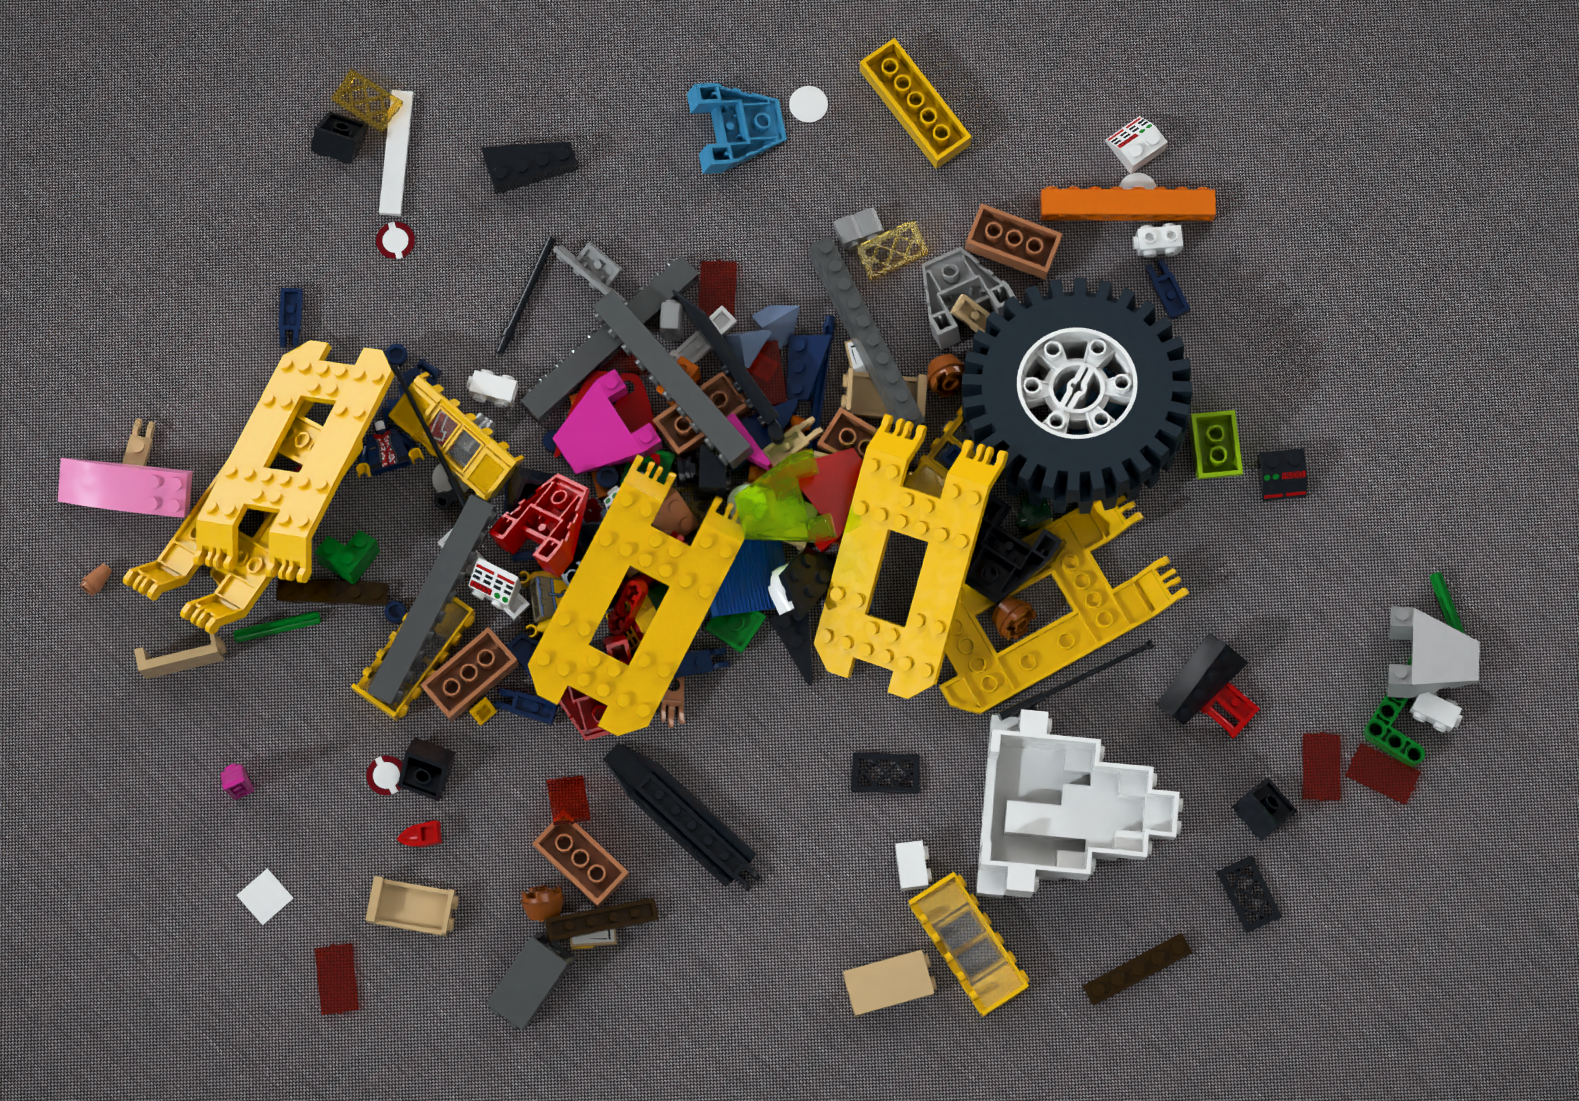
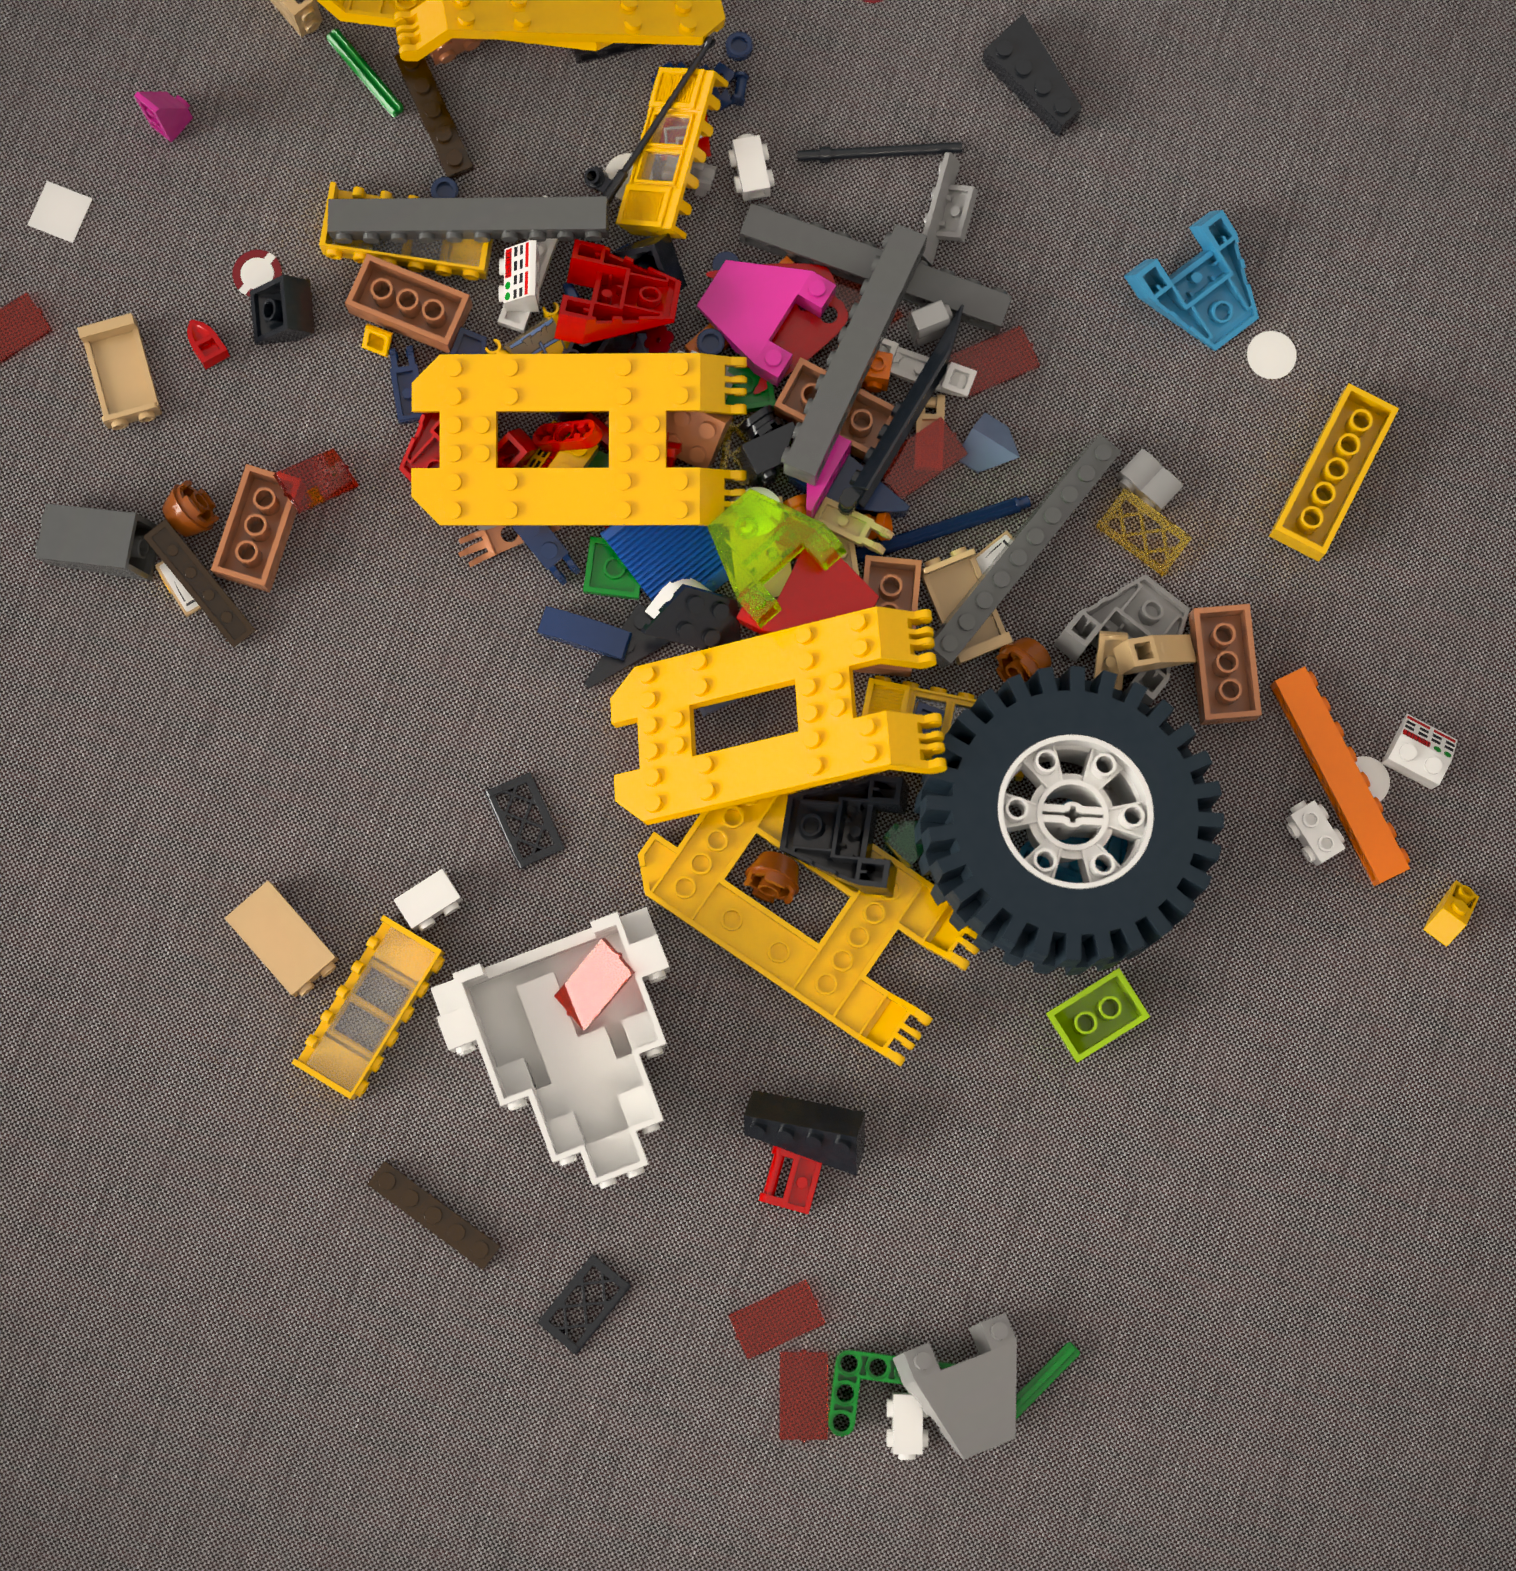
camera: 60 degrees right, 5 degrees up
green brick [315,530,380,585] -> none
torso [356,421,424,478] -> none
black hinge [603,743,761,891] -> none
sand blue slope [723,330,772,369] -> none
dark blue wing [787,335,834,401] -> none
black piece [997,640,1154,721] -> none
dark blue hinge [1145,259,1191,321] -> none
black slope [1232,777,1297,841] -> none
black slope [1257,448,1307,502] -> none
none -> dark blue slope [537,606,632,660]
none -> clear red piece [554,938,635,1031]
none -> tan slope [1113,634,1197,676]
none -> yellow slope [1423,880,1479,947]

